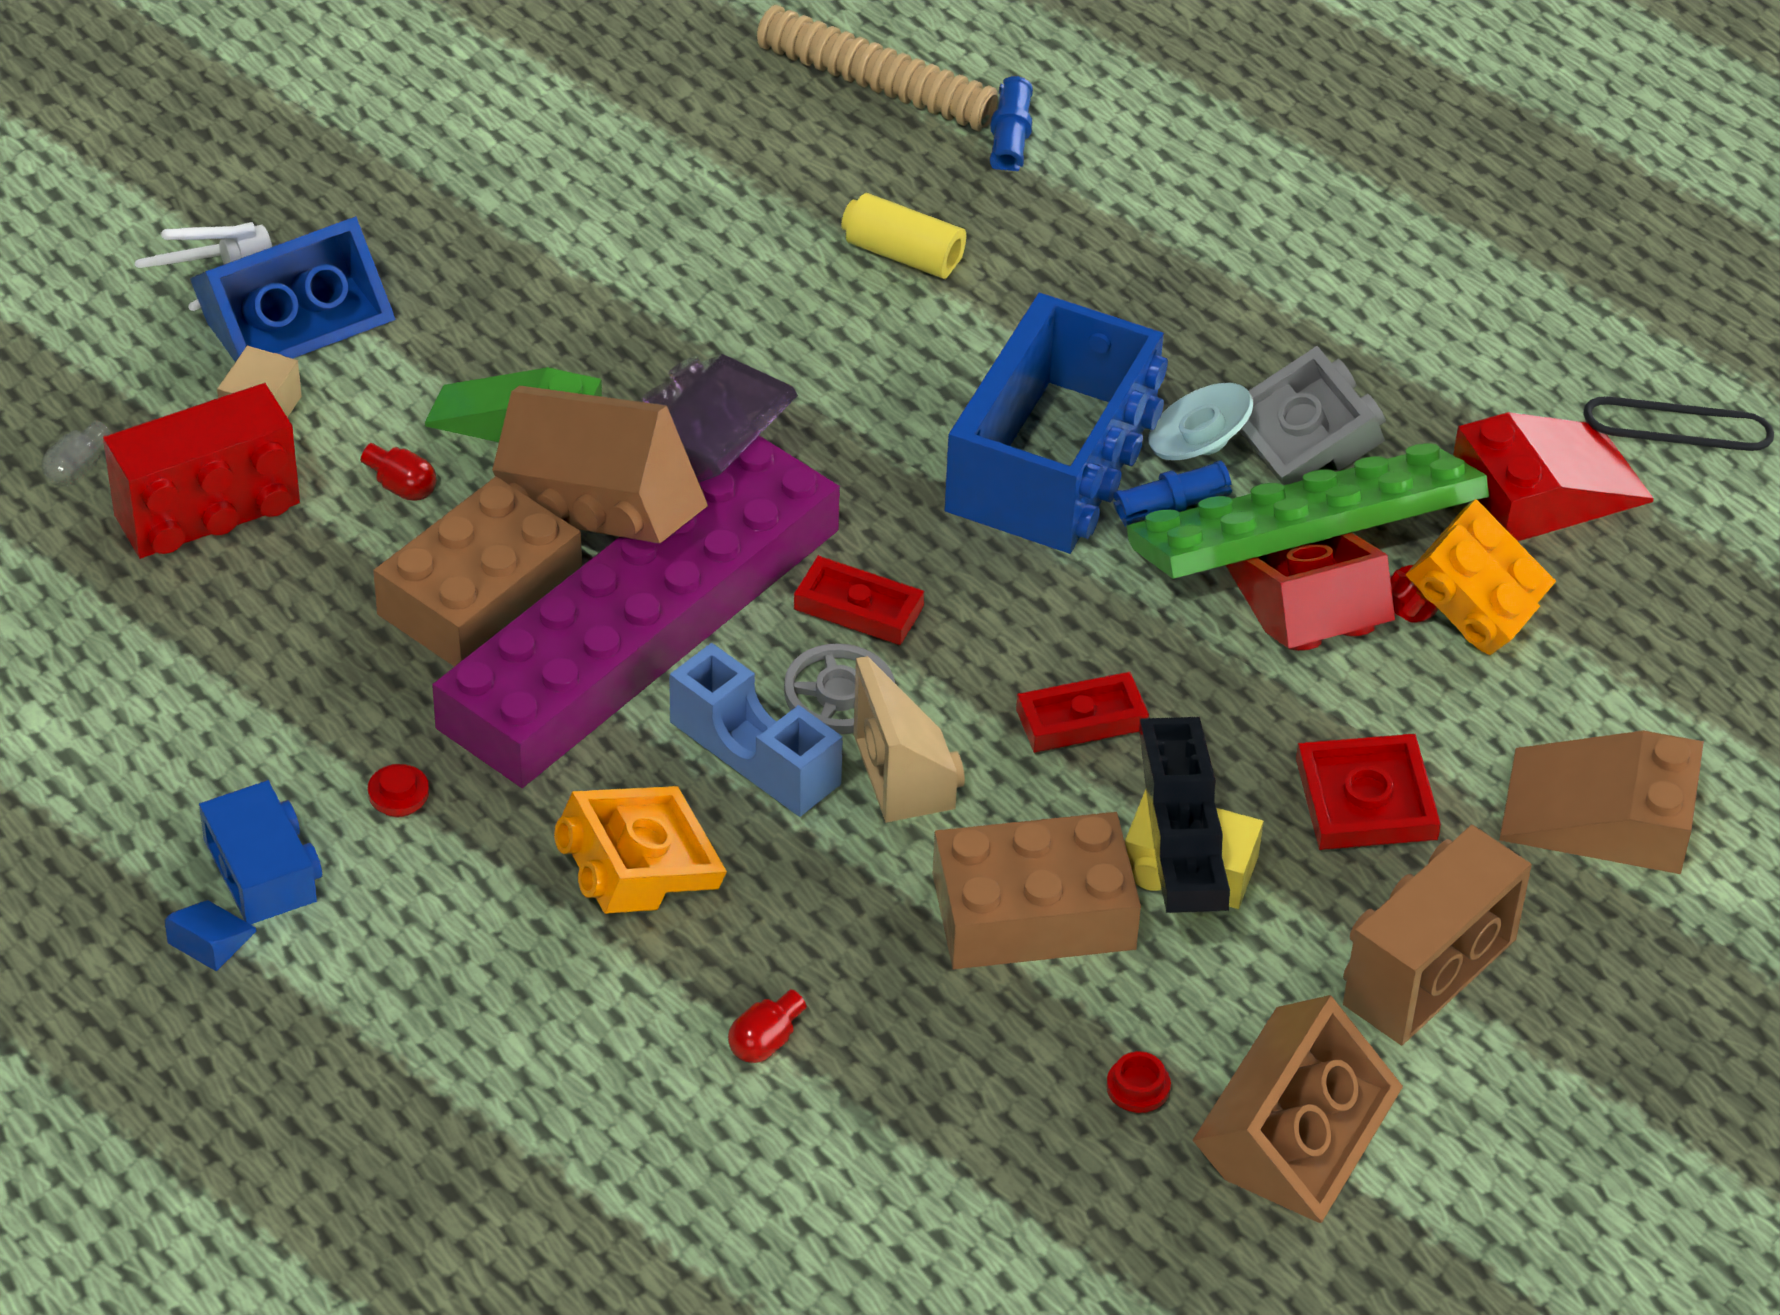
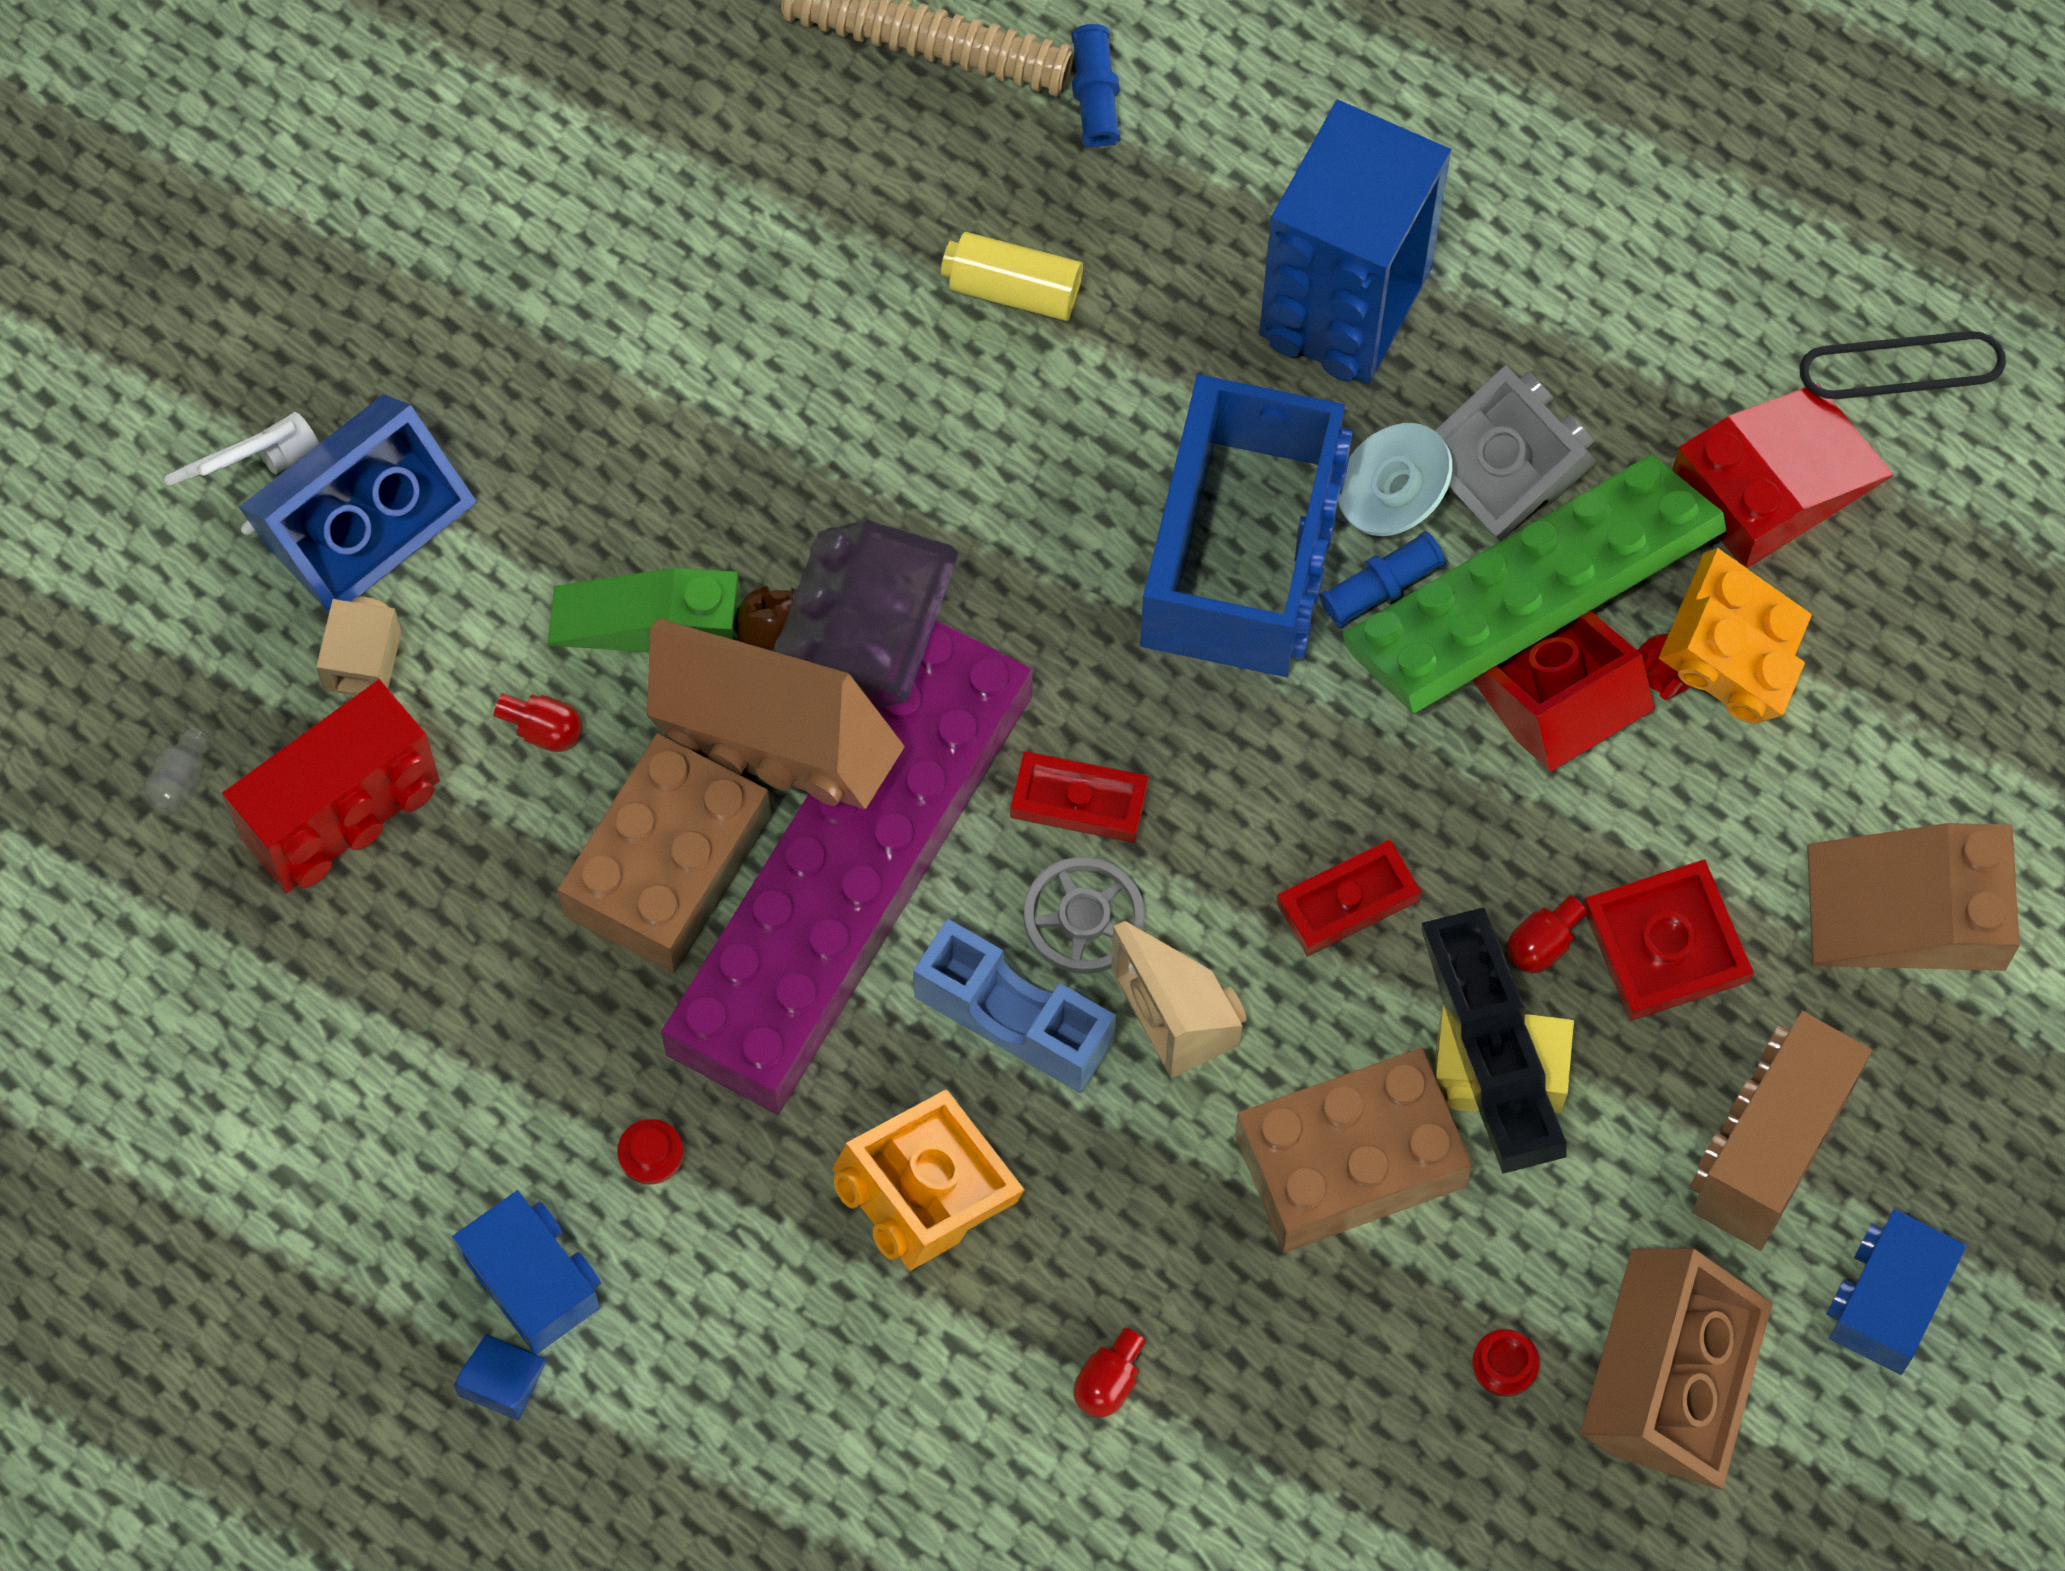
camera: 10 degrees left, 20 degrees up
none -> blue hose [1259,99,1451,384]
none -> red cylinder [1507,895,1588,974]
none -> blue brick [1826,1209,1967,1376]

